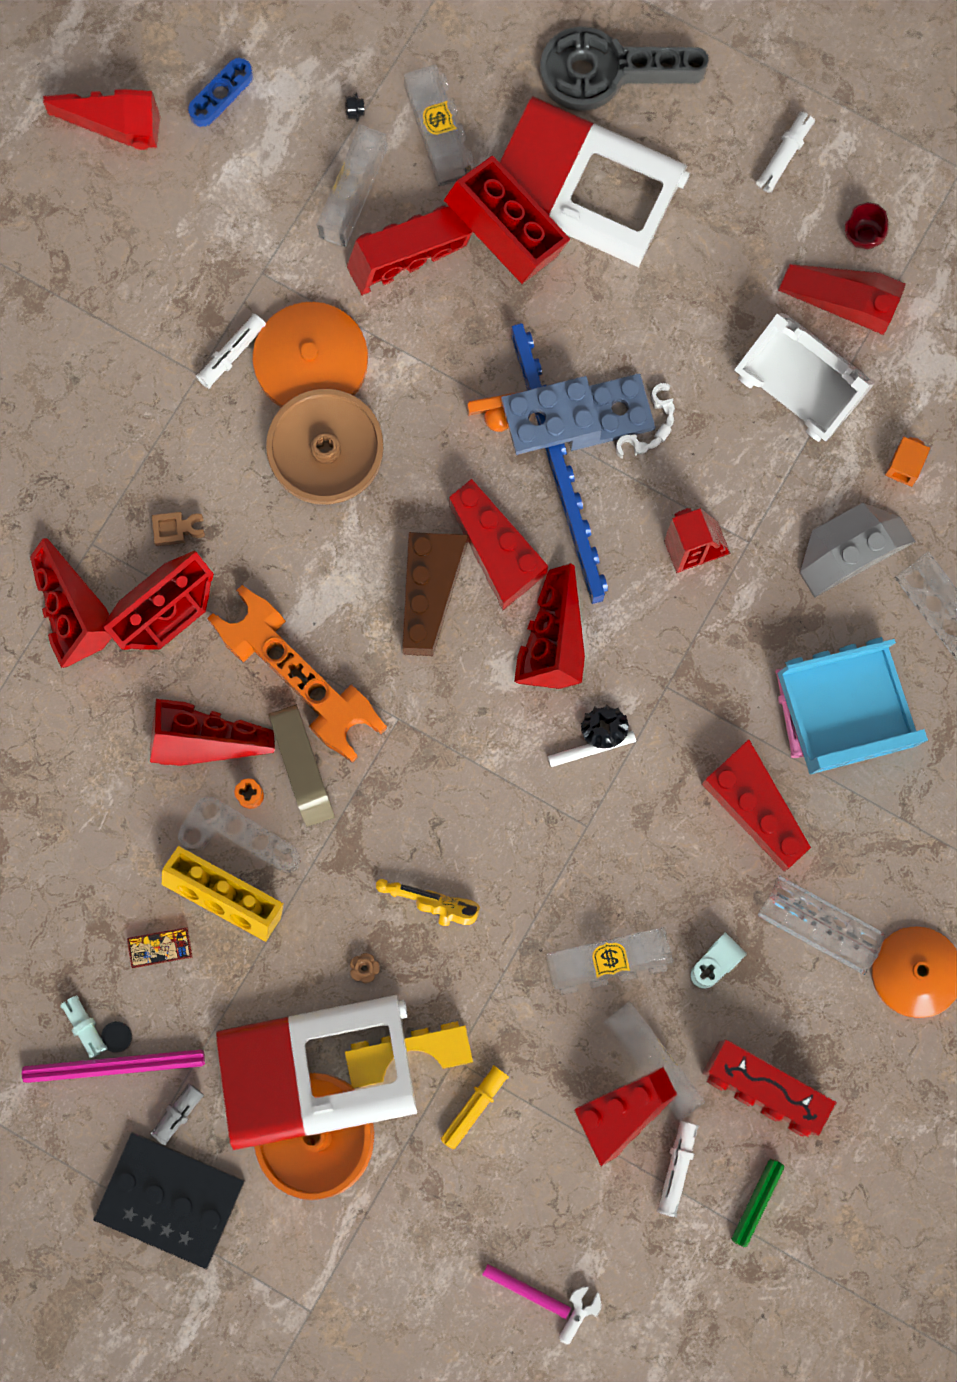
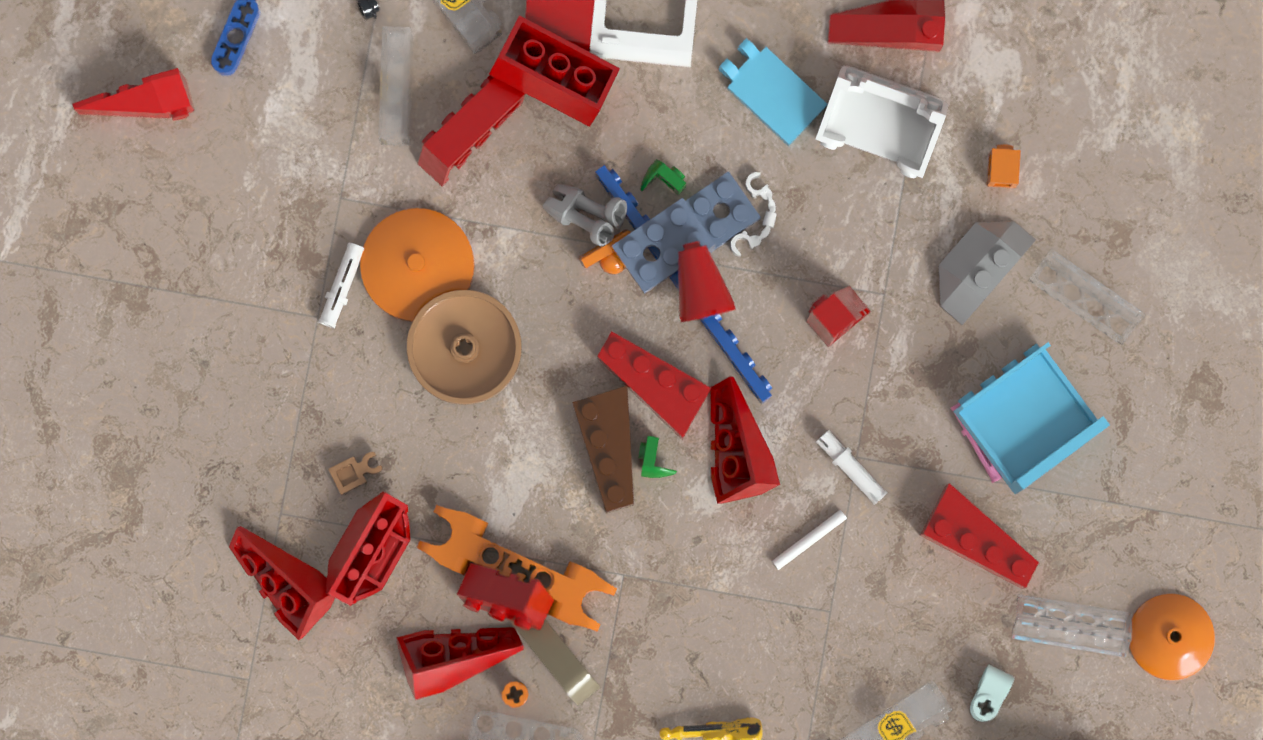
camera: 20 degrees left, 5 degrees up
black gear [581,704,629,749] -> none
none -> red wedge [457,563,554,631]
none -> light grey piece [543,184,627,246]
none -> green plate [638,436,677,478]
none -> green plate [640,159,686,196]
none -> red cone [678,241,736,322]
none -> medium azure tile [718,38,828,147]
none -> white pin [816,430,888,505]

